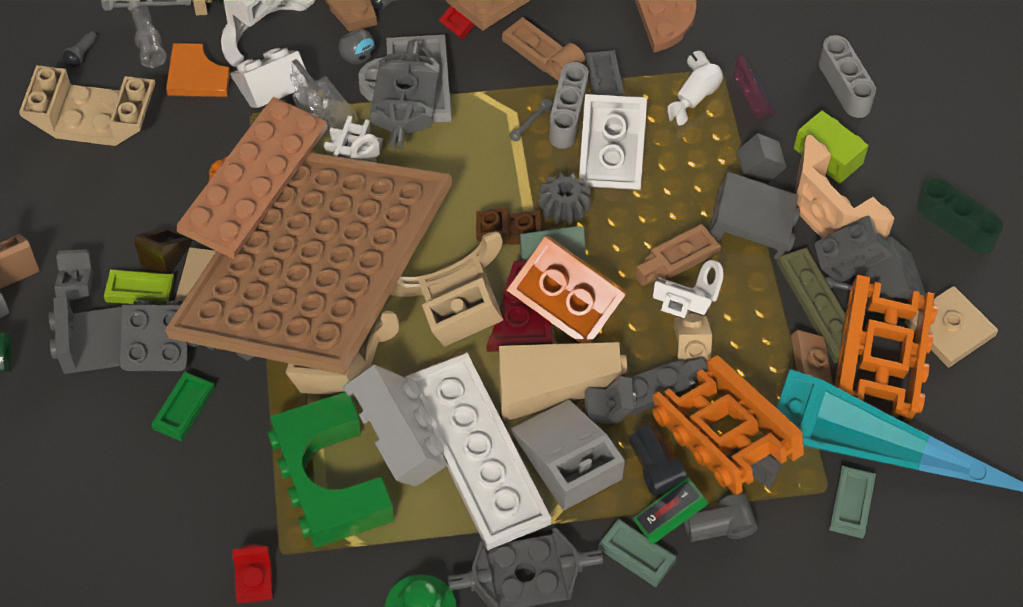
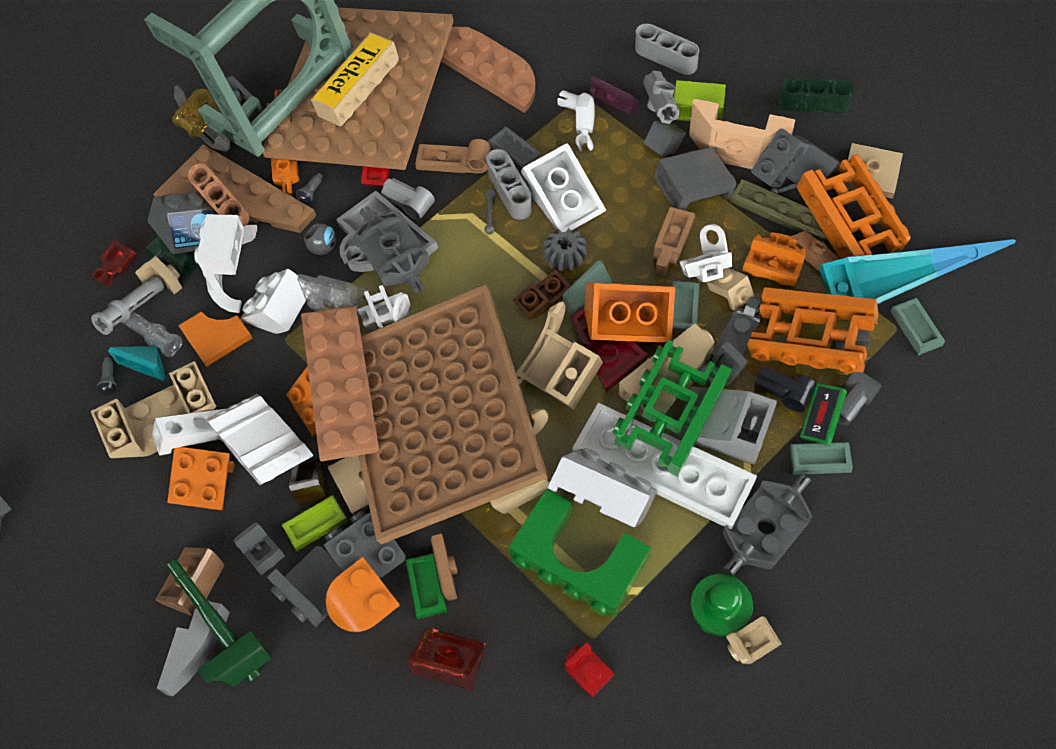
camera: 30 degrees left, 5 degrees up
none -> teal slope [108,346,166,381]
none -> white leg [152,409,225,455]
none -> orange hinge [167,447,235,510]
none -> white slope [205,394,313,485]
none -> orange slope [326,557,400,632]
none -> light grey piece [381,178,435,221]
none -> clear red slope [407,628,486,691]
none -> medium nougat plate [431,533,458,601]
none -> green fence [612,340,732,477]
none -> light grey piece [643,71,680,124]
none -> sand green tile [672,281,700,333]
none -> orange slope [742,233,806,287]

